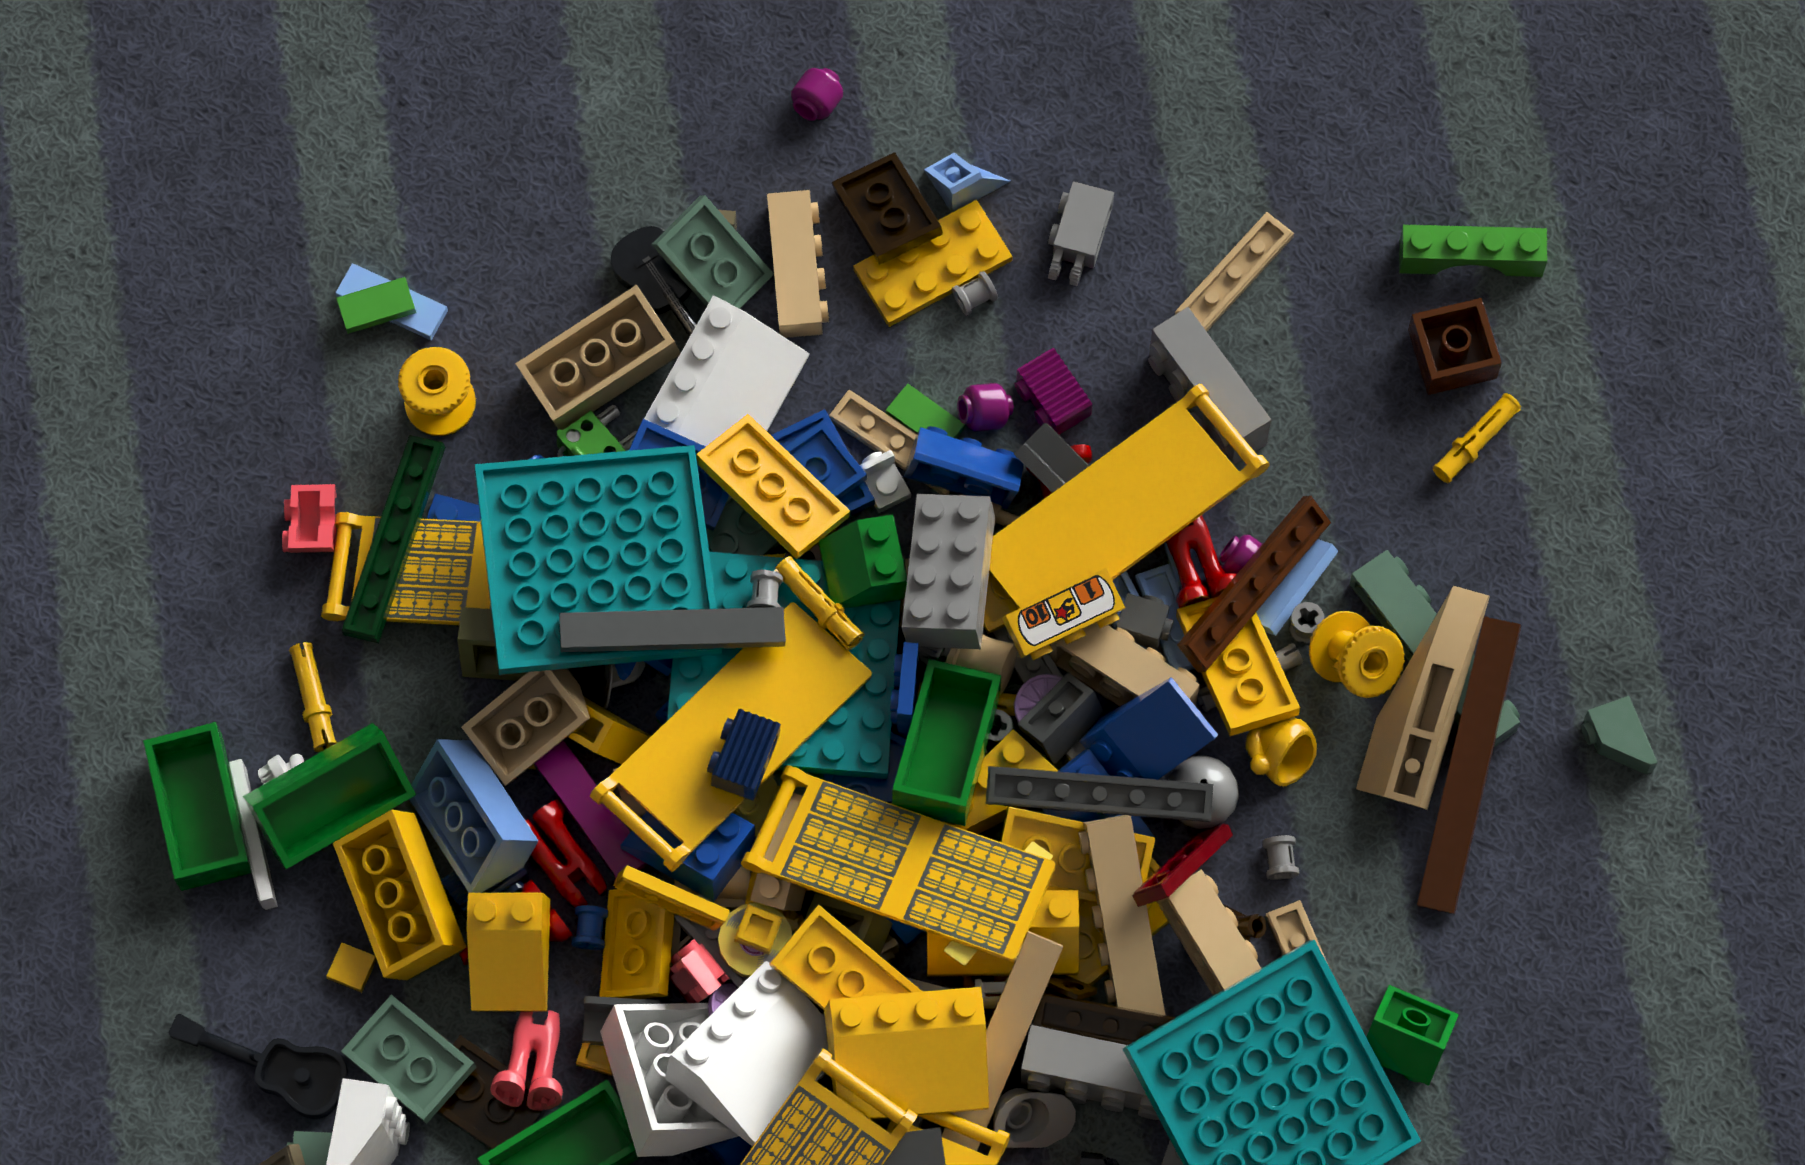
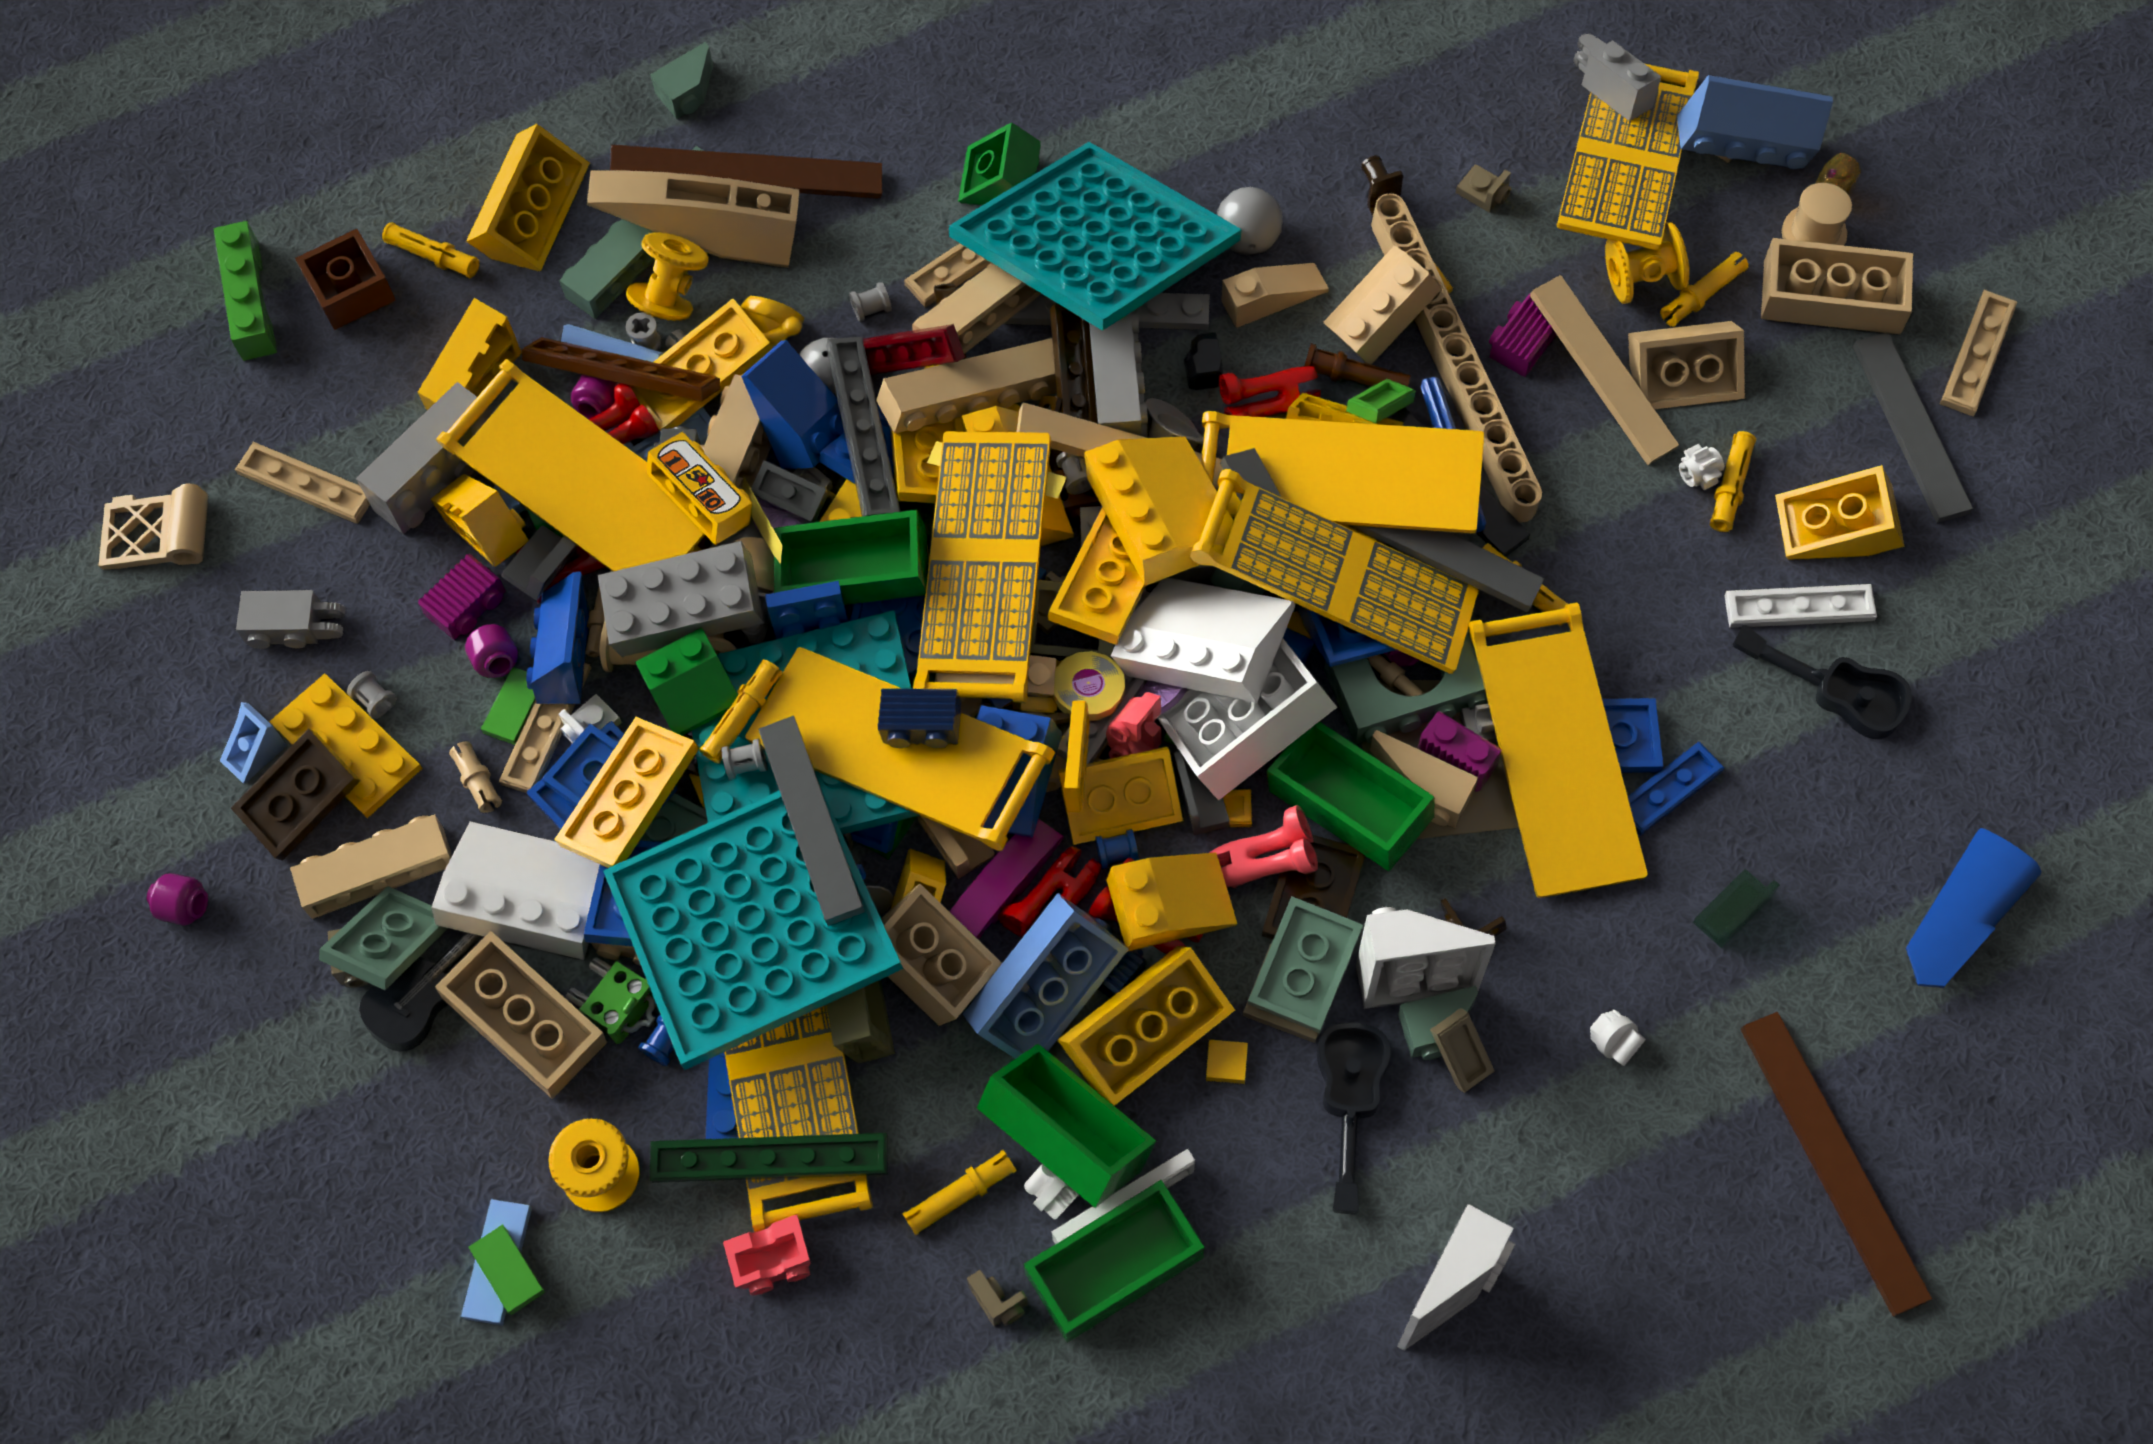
camera: 105 degrees left, 5 degrees down
yellow tile [734,904,783,955] -> none
none -> tan piece [99,484,208,570]
none -> yellow wedge [418,298,522,410]
none -> yellow wedge [430,474,529,567]
none -> tan pin [449,741,502,813]
none -> yellow slope [466,124,590,271]
none -> light yellow sticker [742,477,783,564]
none -> dark tan bracket [967,1270,1028,1326]
none -> white slope [1397,1204,1515,1350]

